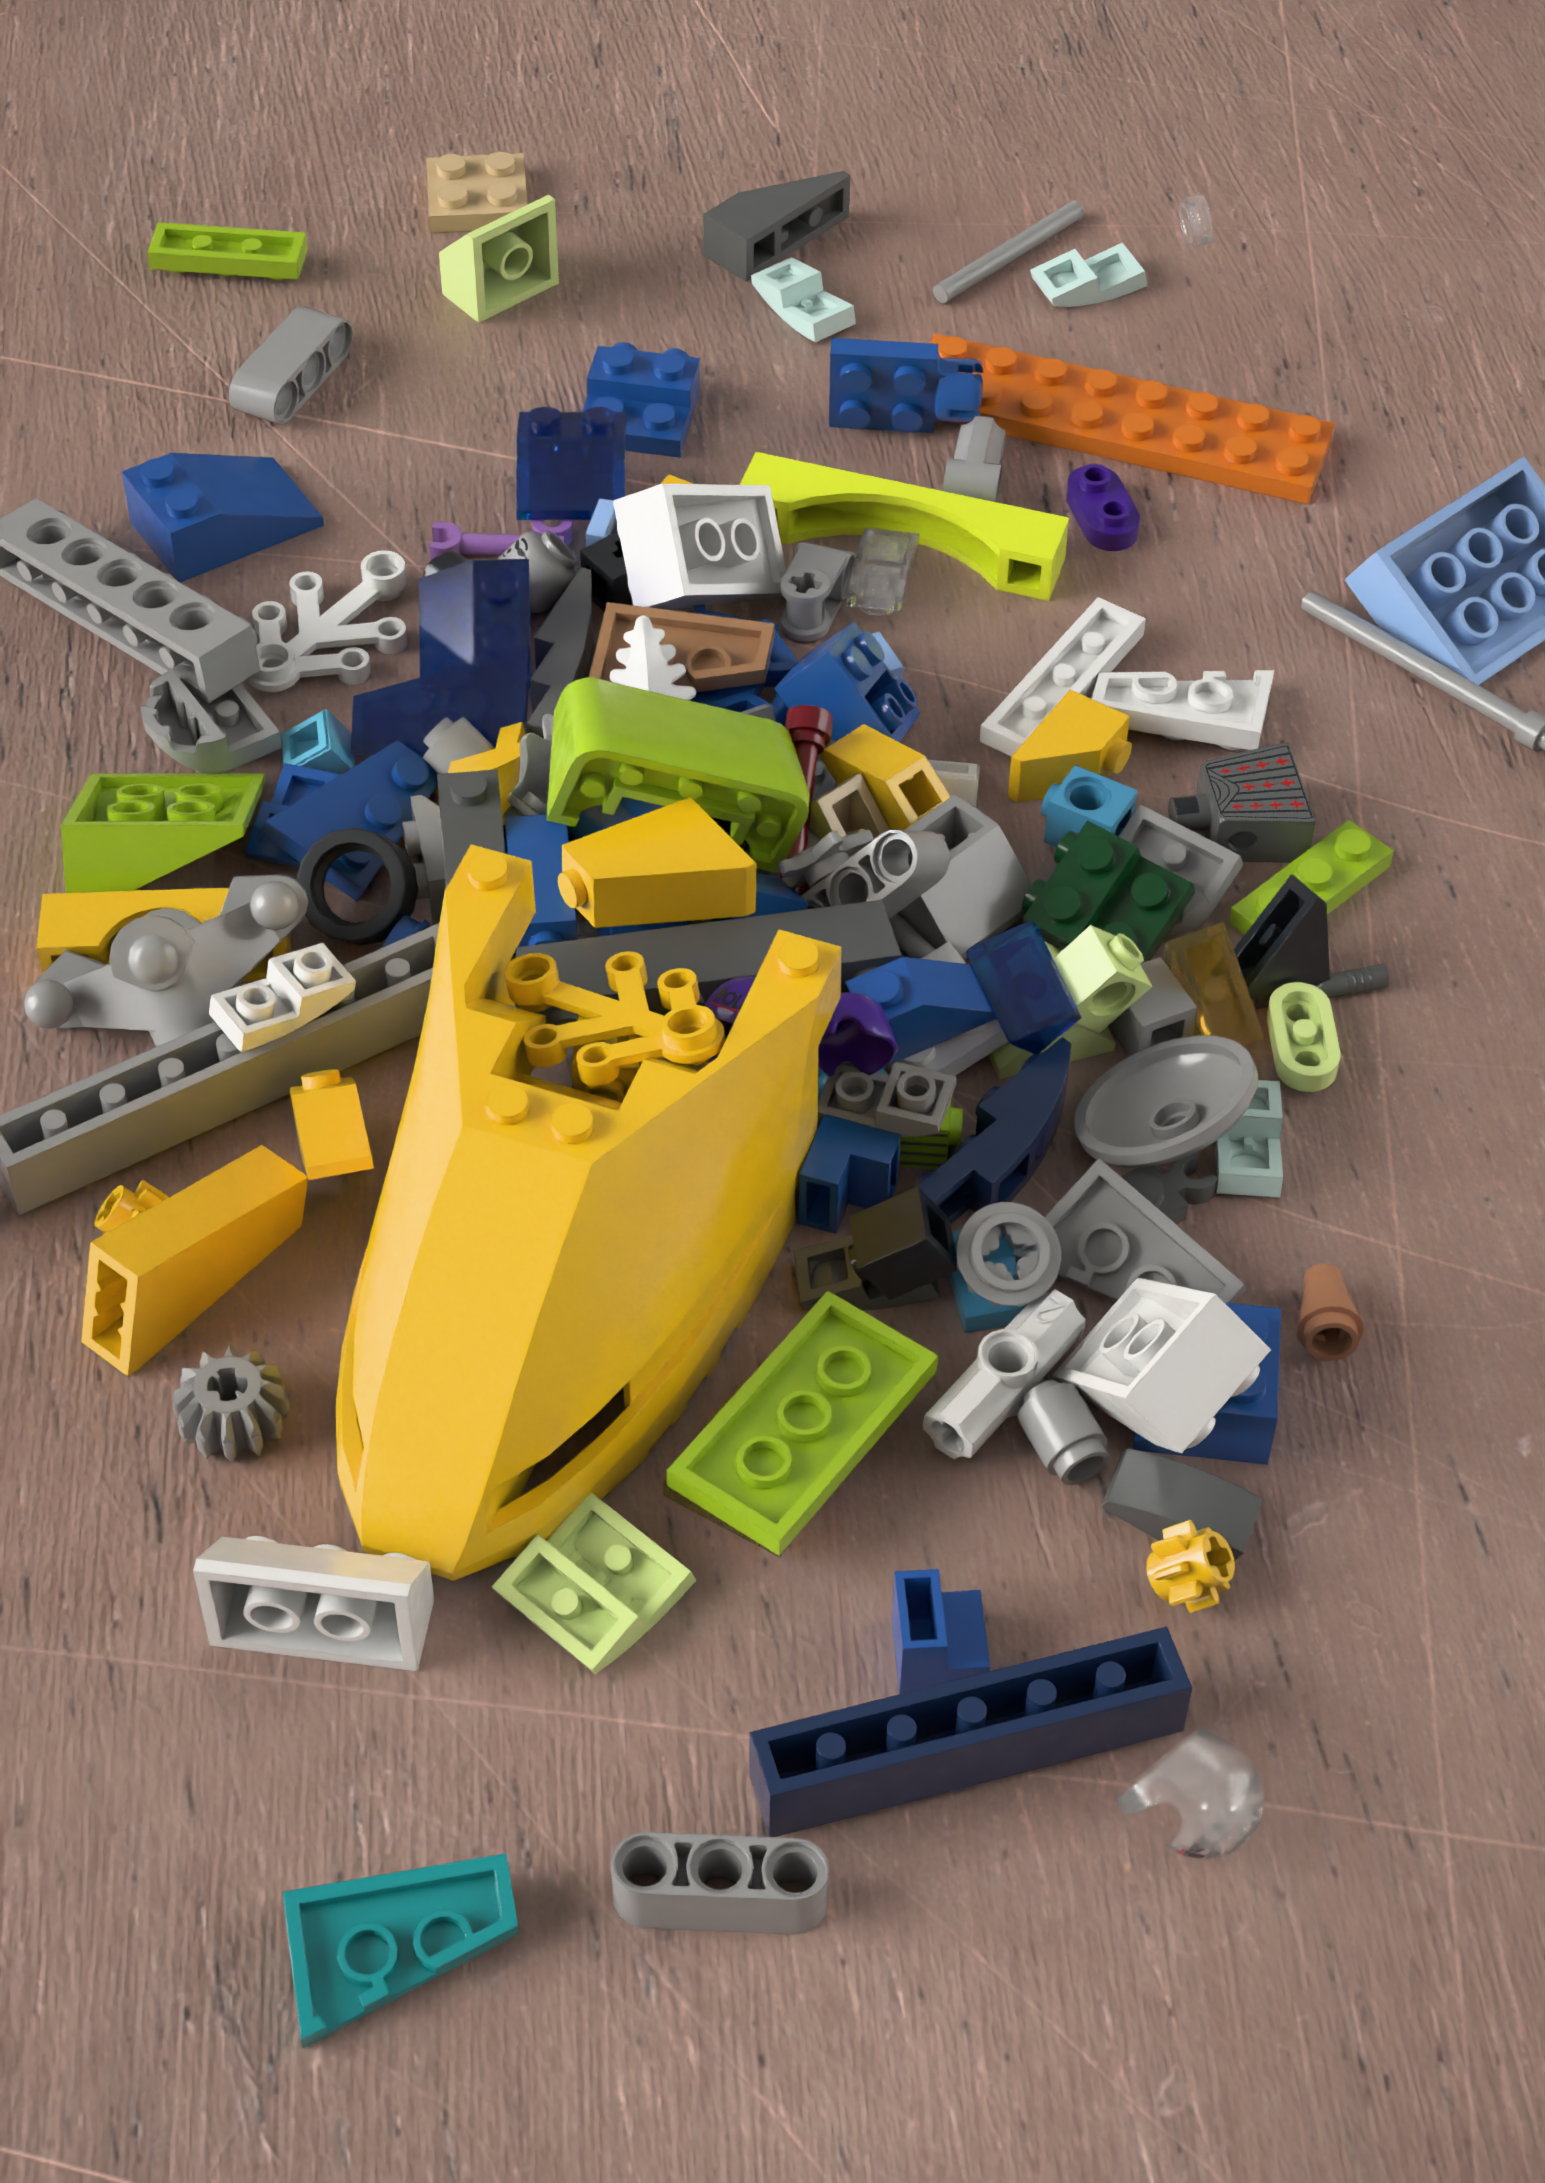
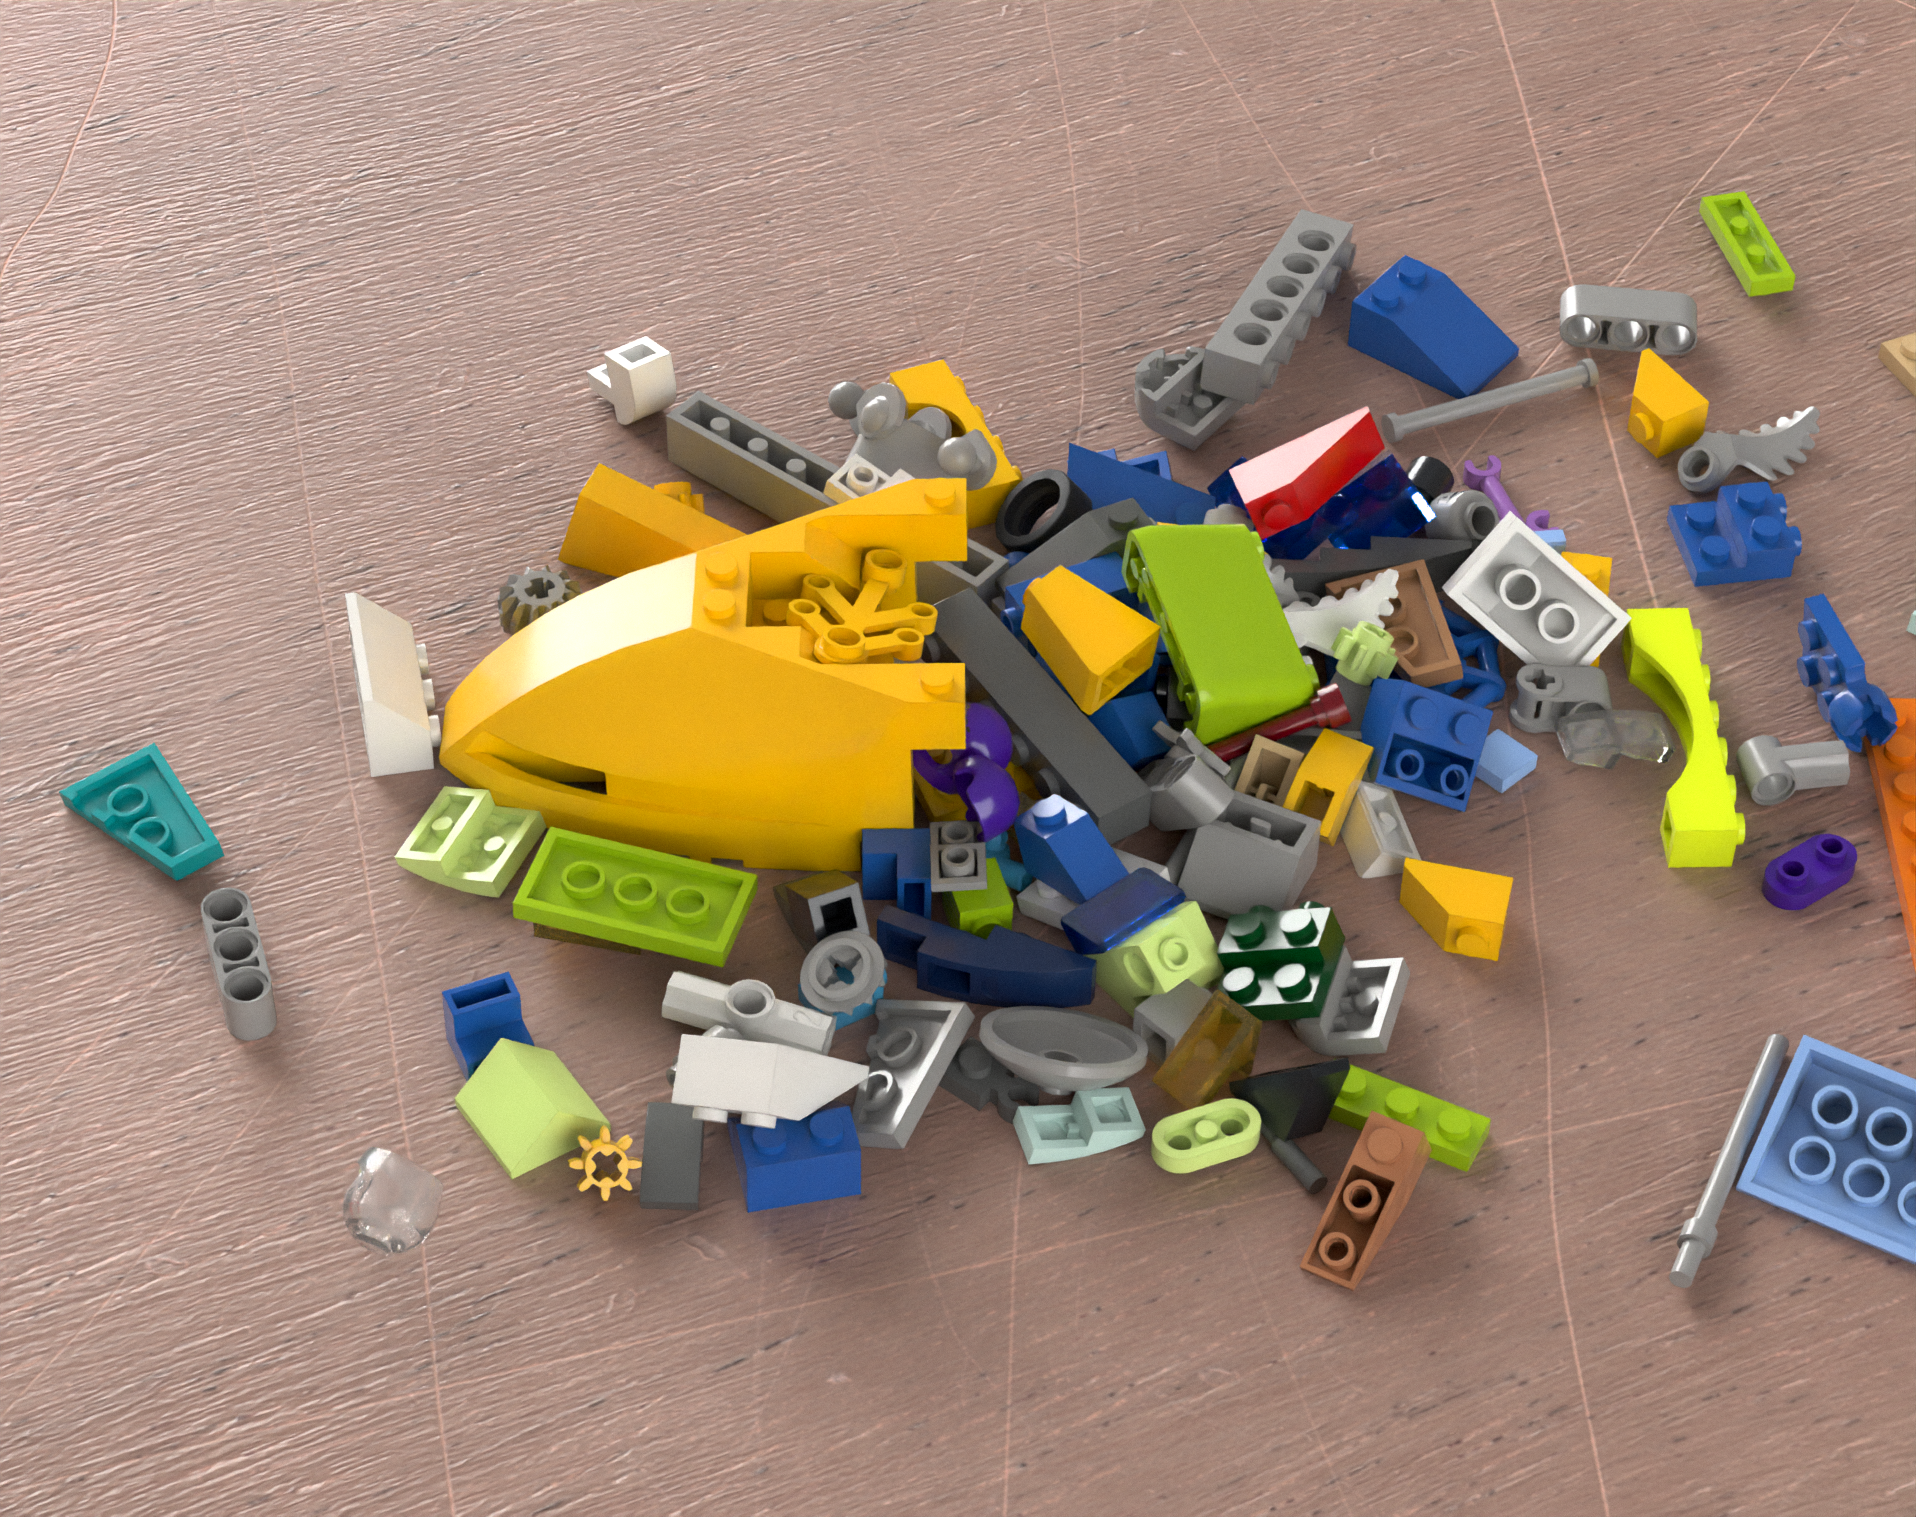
camera: 70 degrees right, 5 degrees down
lime slope [61,773,265,893] -> none
white plant [247,550,408,692] -> none
medium azure slope [281,709,355,775] -> none
yellowish green slope [439,195,559,323] -> none
clear blue slope [516,407,628,520] -> none
dark blue brick [749,1626,1193,1837] -> none
white plate [980,597,1146,756] -> none
dark azure brick [1041,765,1138,847] -> none
white wing [1092,670,1274,750] -> none
dark grey torso [1168,742,1316,863] -> none
nougat cone [1297,1263,1364,1361] -> none
none -> yellowish green slope [455,1038,611,1179]
none -> red slope [1229,406,1385,540]
none -> nougat slope [1299,1110,1432,1291]
none -> yellowish green gear [1331,621,1399,686]
none -> light grey bar [1381,358,1599,443]
none -> yellow slope [1627,348,1709,458]
none -> light grey plant [1678,406,1820,494]

